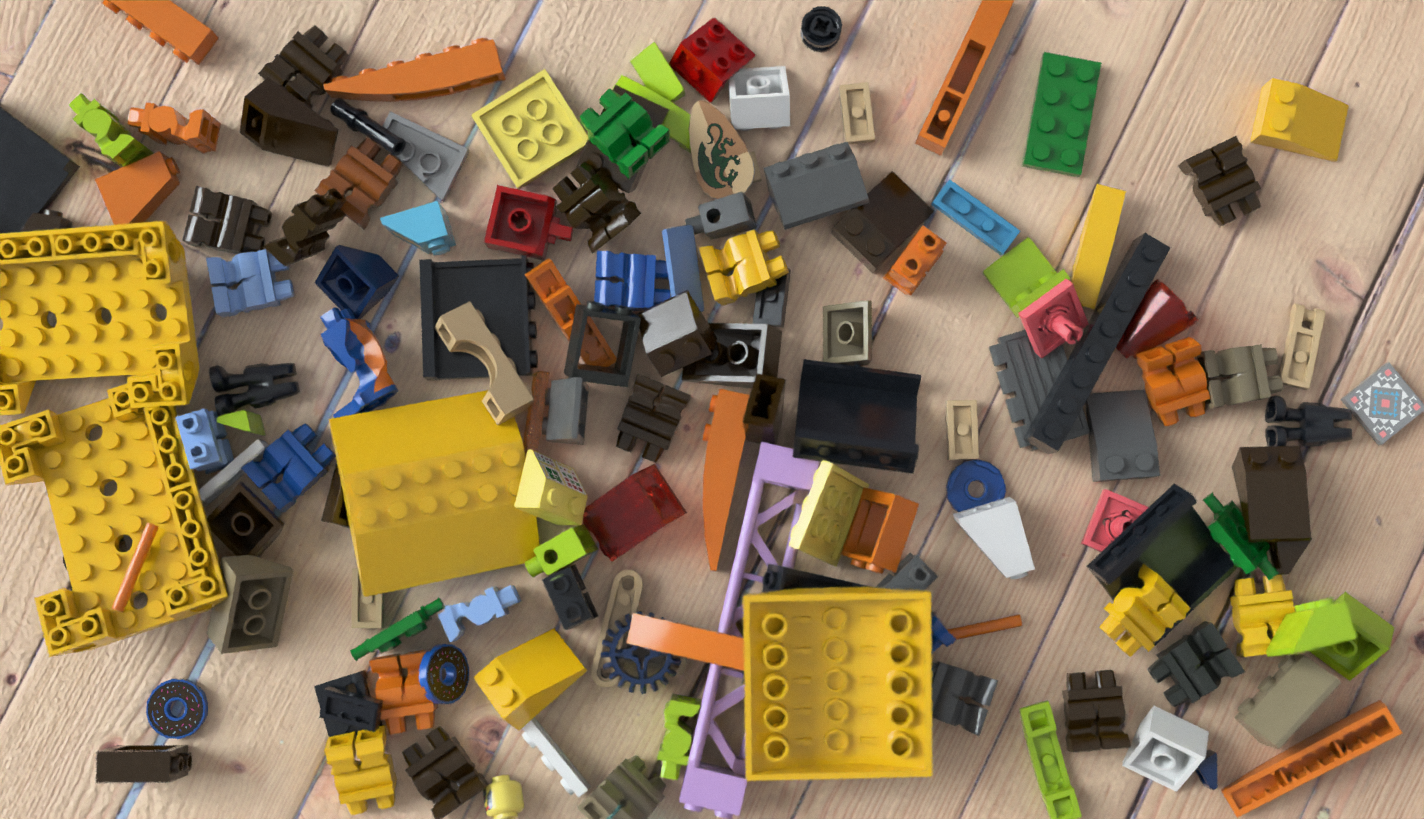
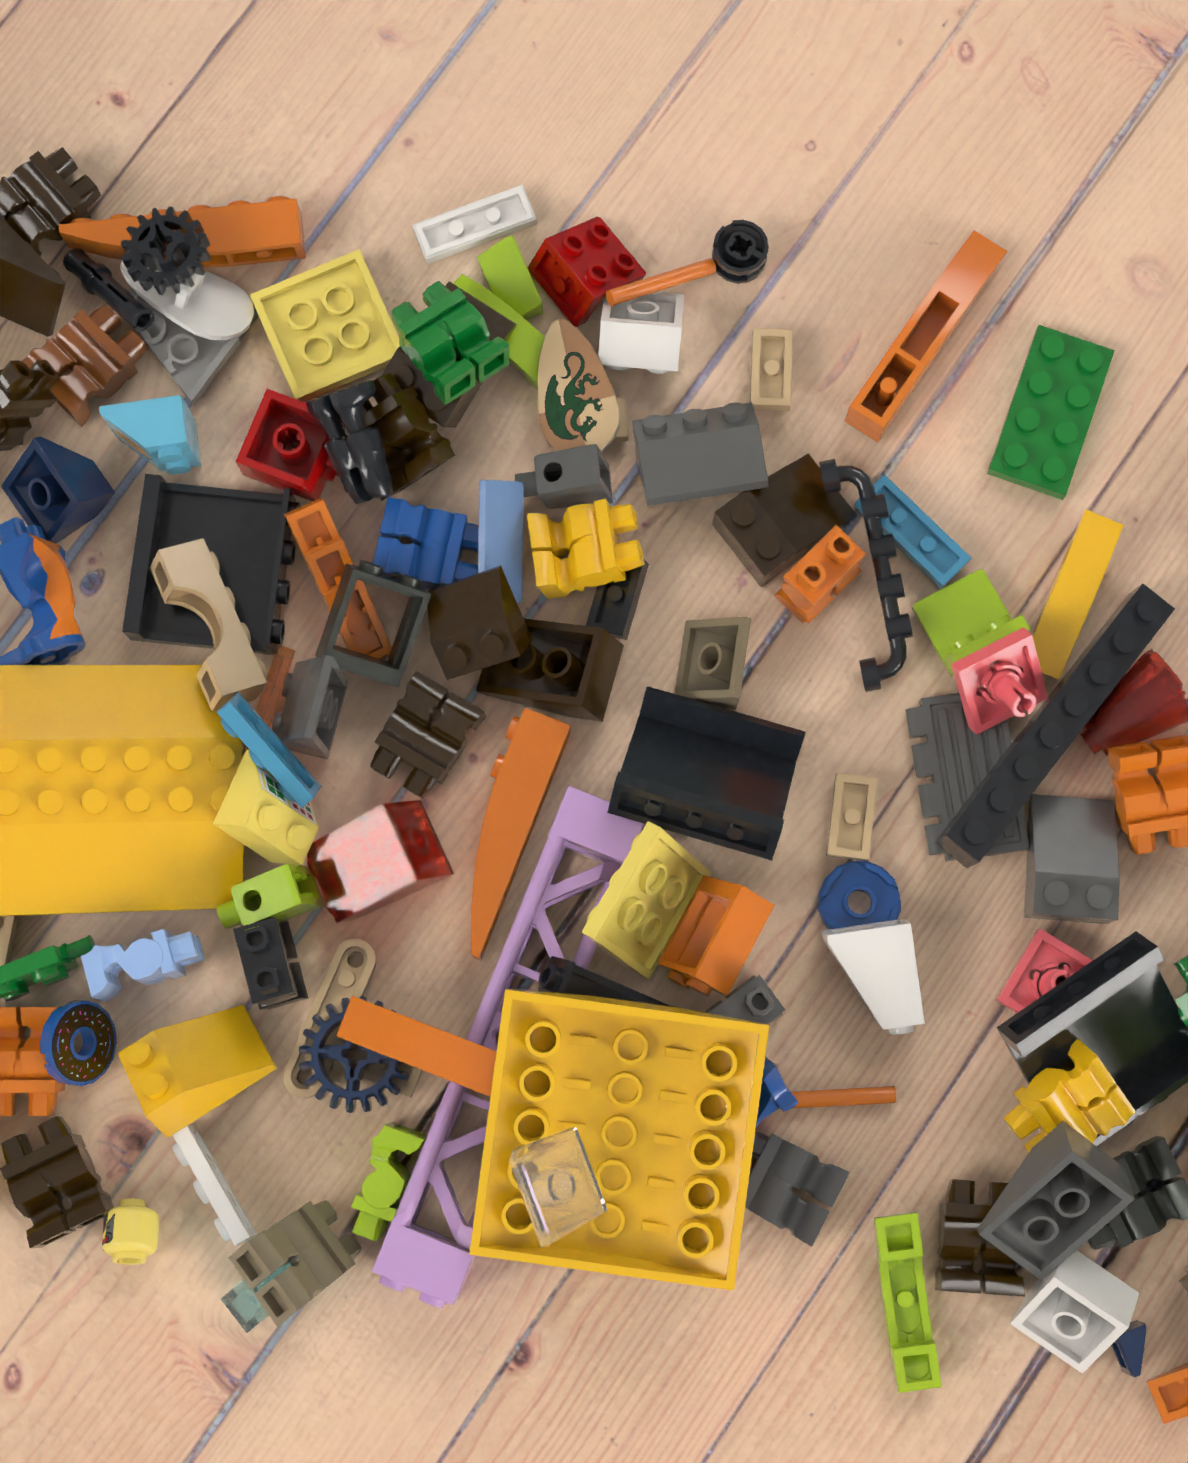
camera: 10 degrees right, 5 degrees down
dark brown slope [743,373,786,445] -> none
none -> white shield [120,261,254,340]
none -> black gear [121,206,211,295]
none -> dark azure plate [217,692,321,808]
none -> black piece [306,380,393,504]
none -> white tile [412,184,537,264]
none -> clear slope [509,1127,608,1247]
none -> orange bar [606,258,716,306]
none -> black bar [819,458,913,692]
none -> dark grey slope [977,1121,1135,1281]

